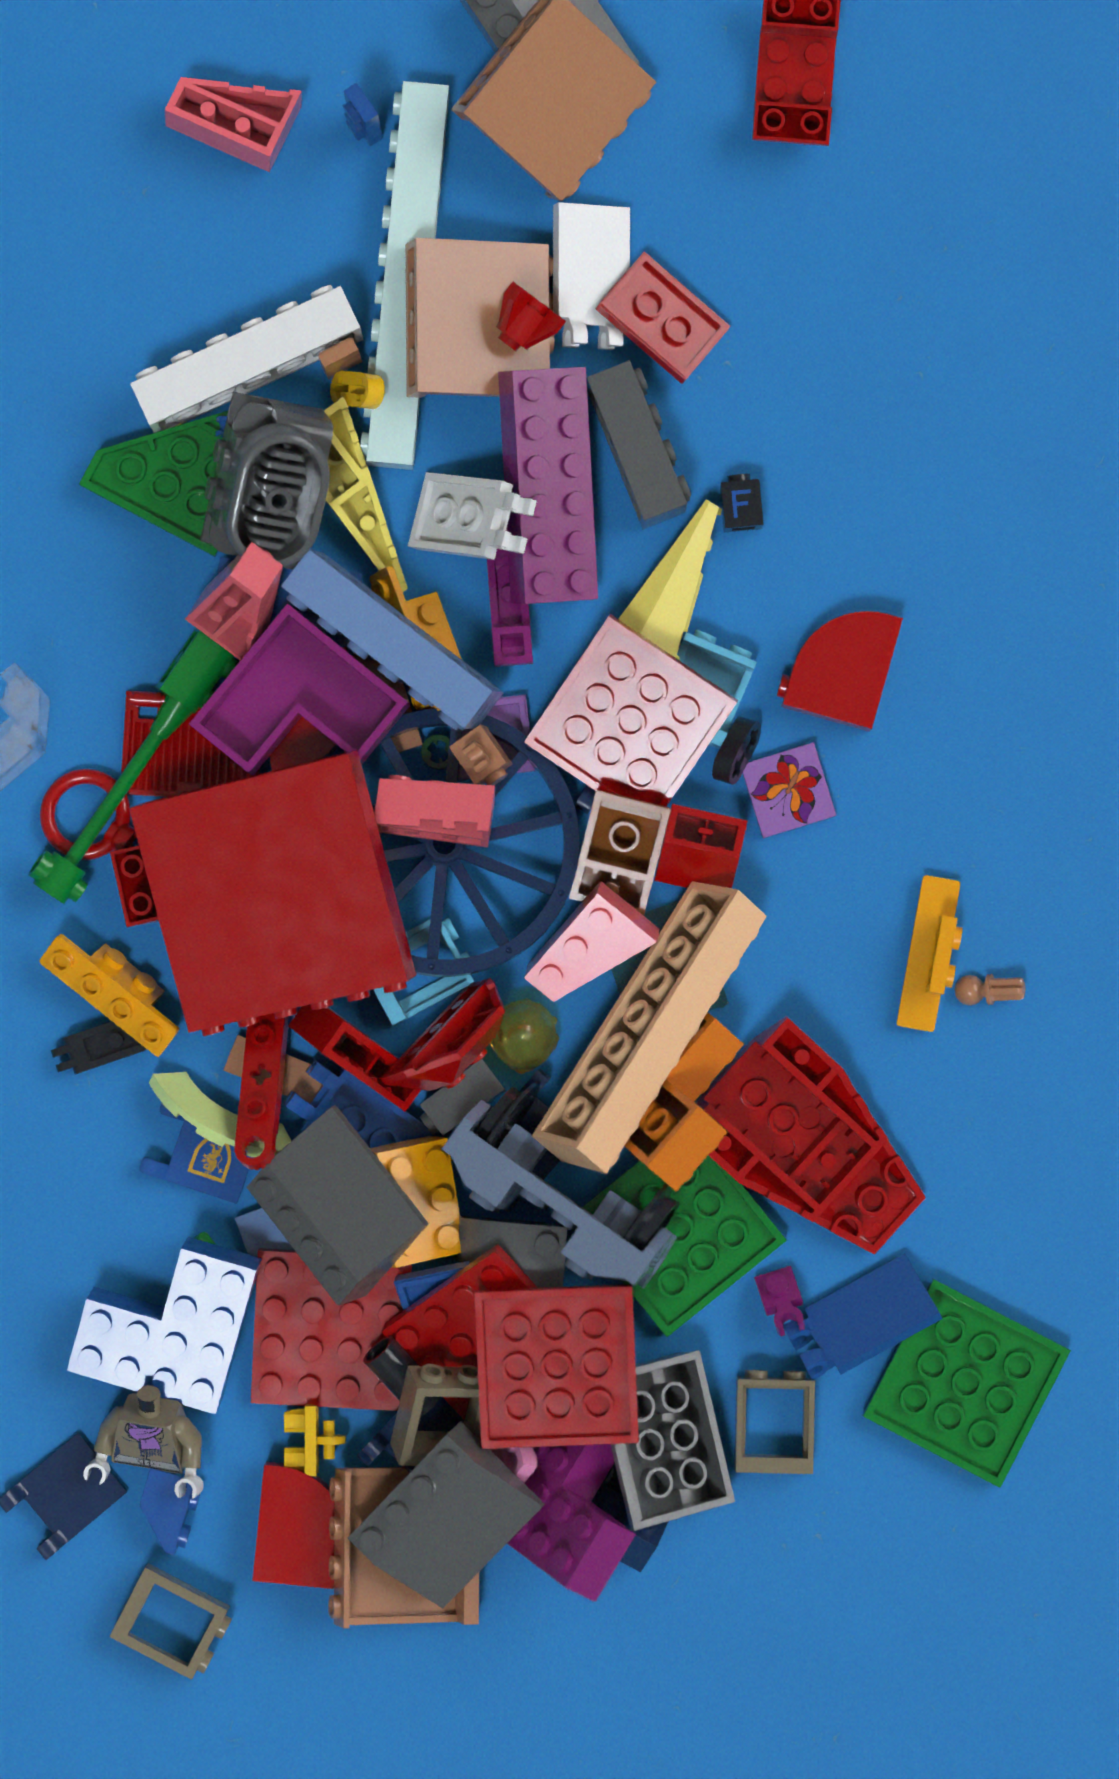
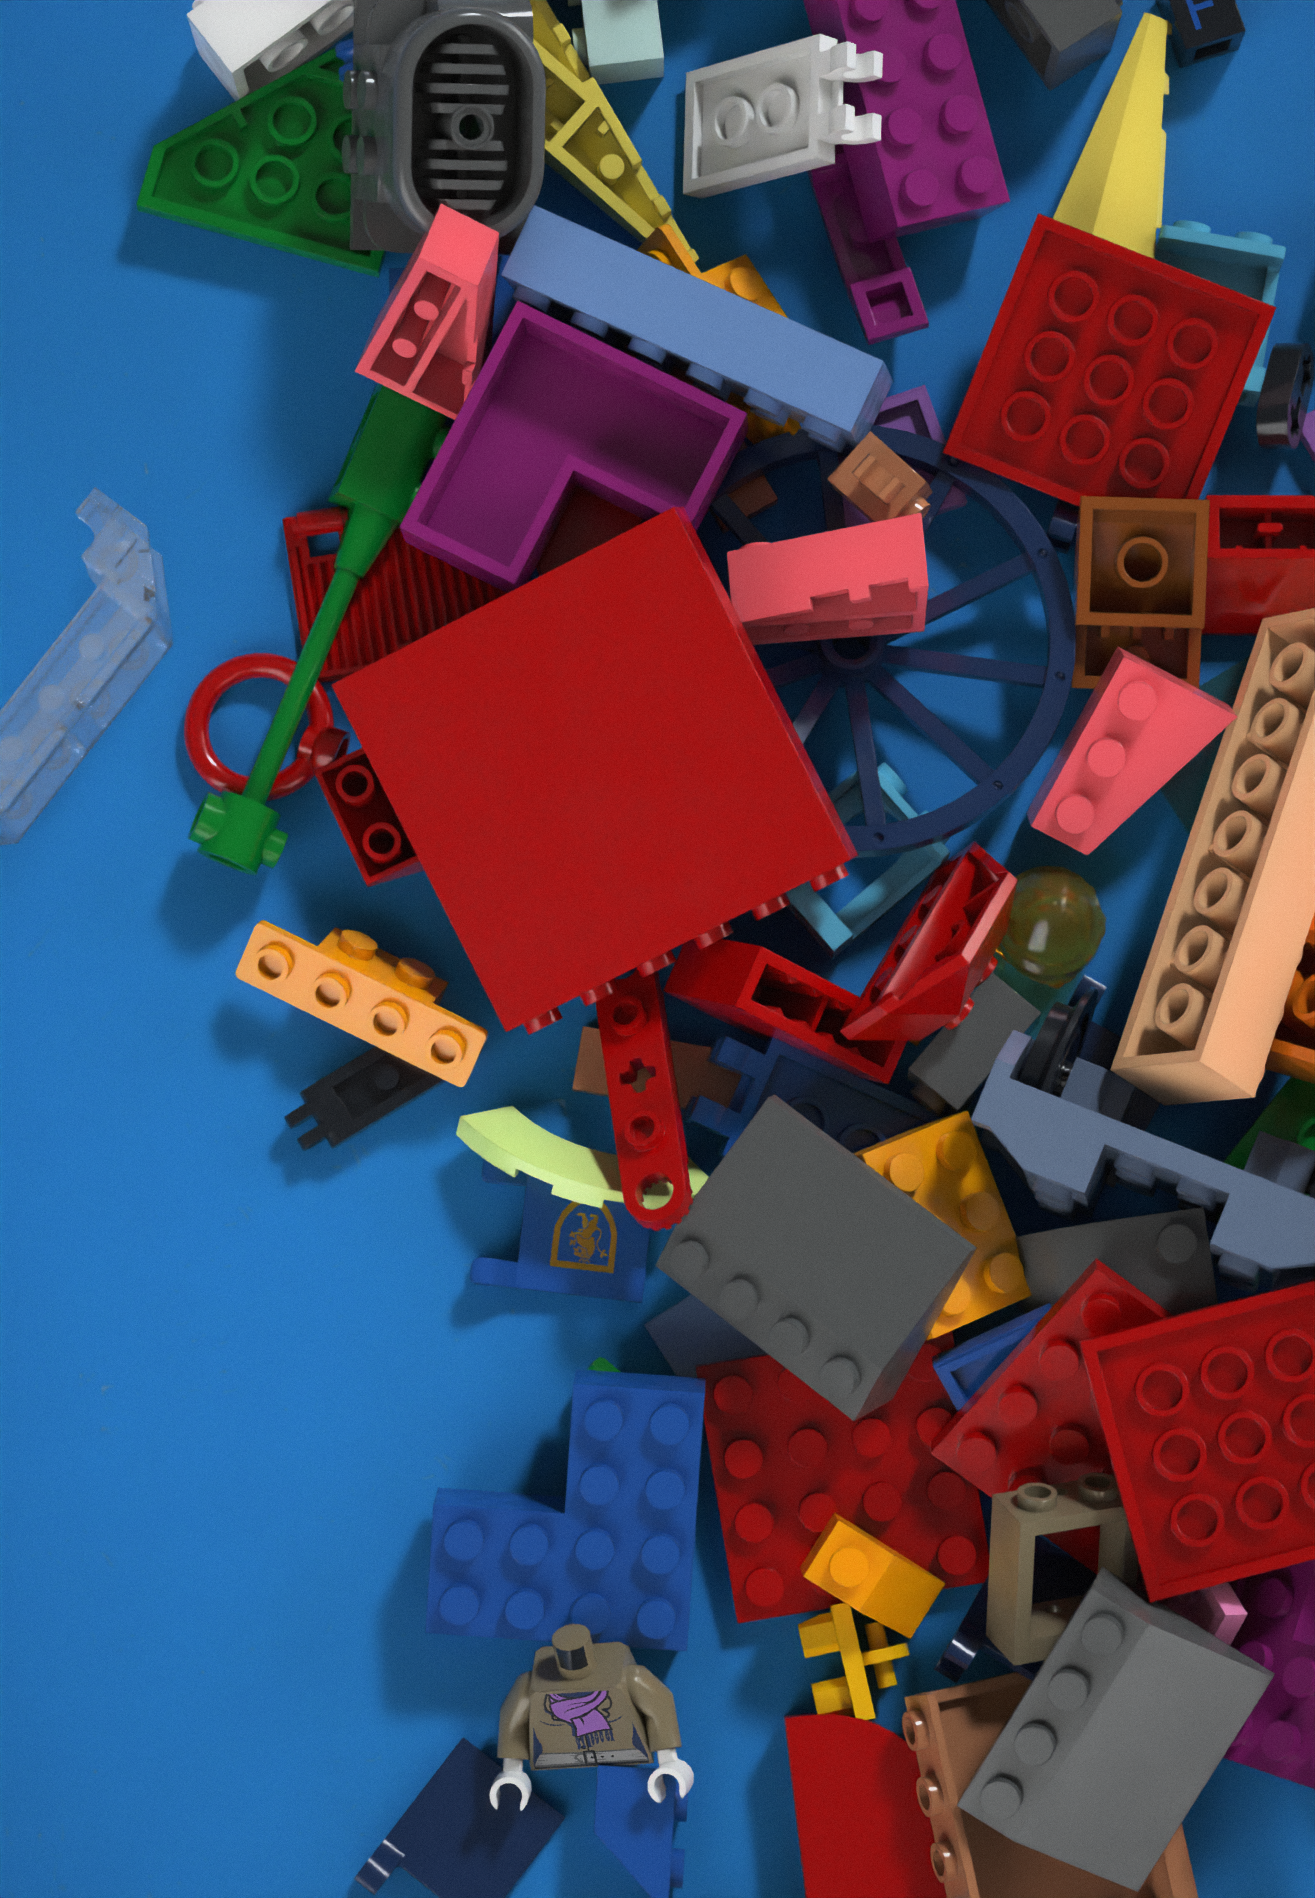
camera: 10 degrees left, 5 degrees down
black pin [363,1335,441,1416] -> none
dark green bush [421,734,450,770] -> none
none -> light orange slope [800,1513,945,1639]

